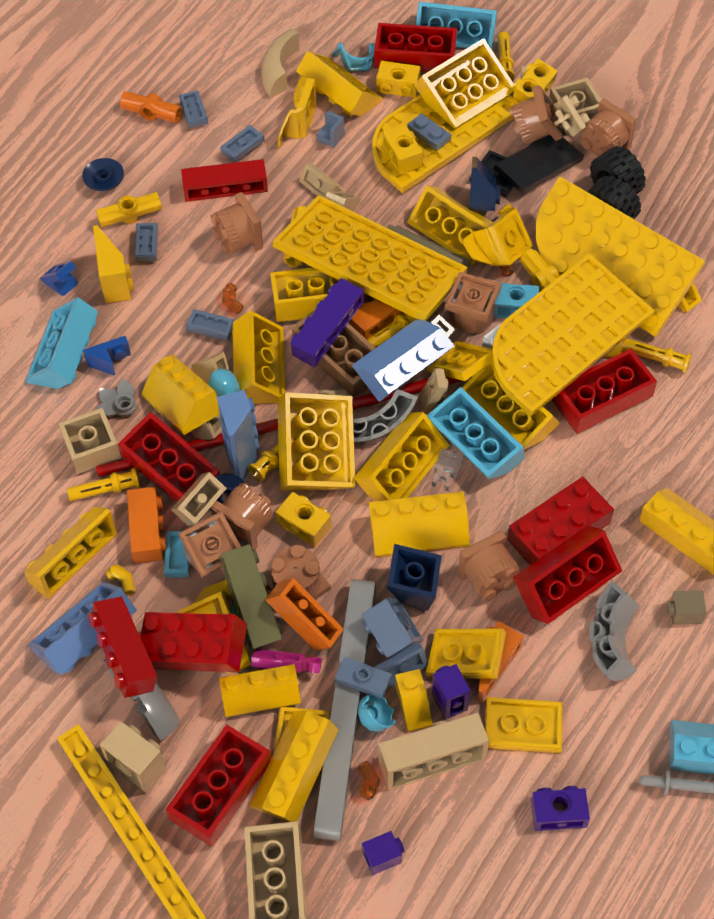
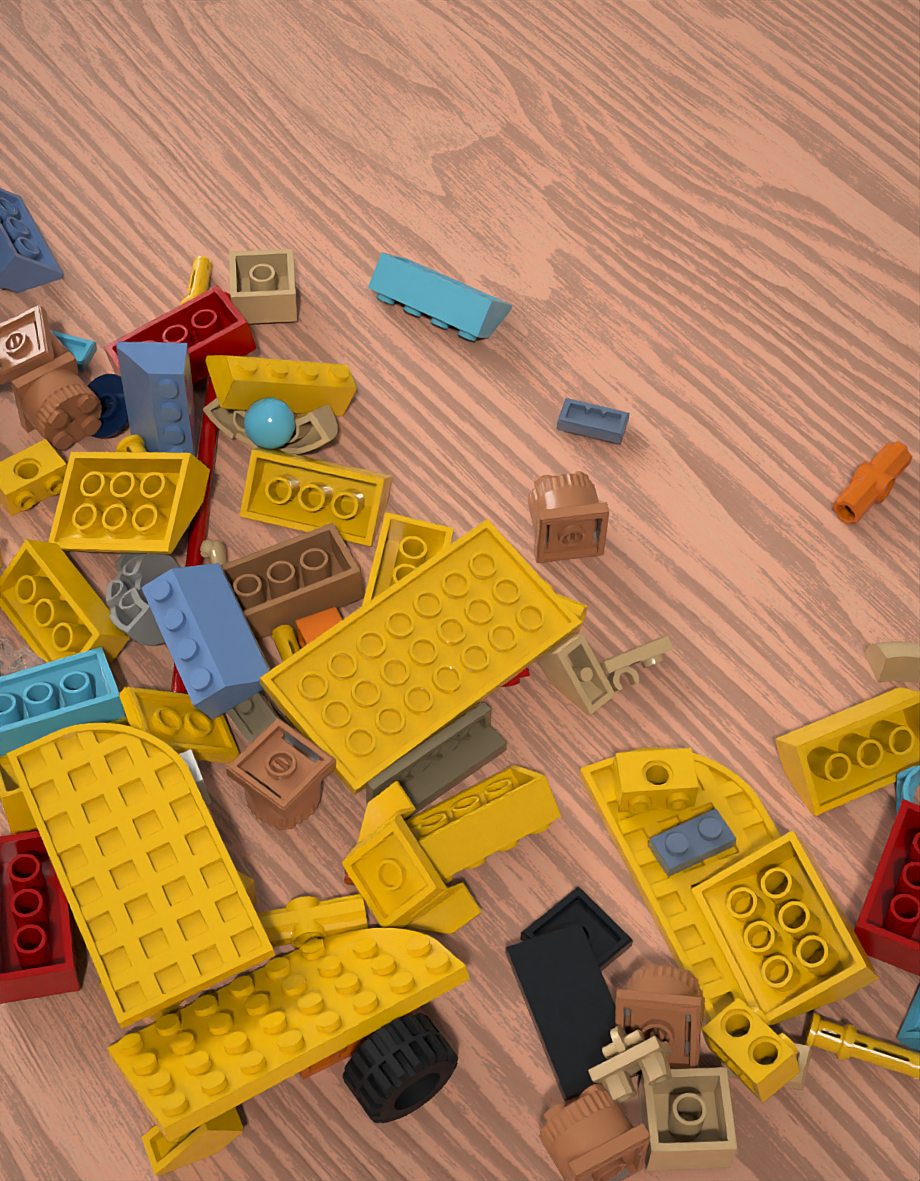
camera: 105 degrees right, 5 degrees down
yellow slope [24,507,117,600] -> none
blue slope [40,261,78,296] -> none
dark blue dish [82,158,124,191] -> none
blue slope [83,336,131,375] -> none
yellow slope [93,225,134,303] -> none
yellow piece [96,192,162,227] -> none
light grey plate [96,379,137,416] -> none
yellow arm [106,565,135,596] -> none
orange brick [127,487,167,564] -> none
tan brick [171,472,227,526] -> none
sand blue plate [179,91,209,128] -> none
red brick [181,159,268,202] -> none
sand blue plate [186,309,235,341] -> none
sand blue plate [220,125,265,162] -> none
clear orange arm [222,283,244,314] -> none
yellow piece [278,76,316,148] -> none
dark purple brick [290,278,364,368] -> none
sand blue panel [316,111,345,148] -> none
yellow brick [376,61,420,98] -> none
tan plate [420,368,448,413] -> none
dark blue slope [469,156,500,211] -> none
medium azure brick [494,283,539,318] -> none
black tyre [590,146,646,195] -> none
yellow pin [622,338,692,373] -> none

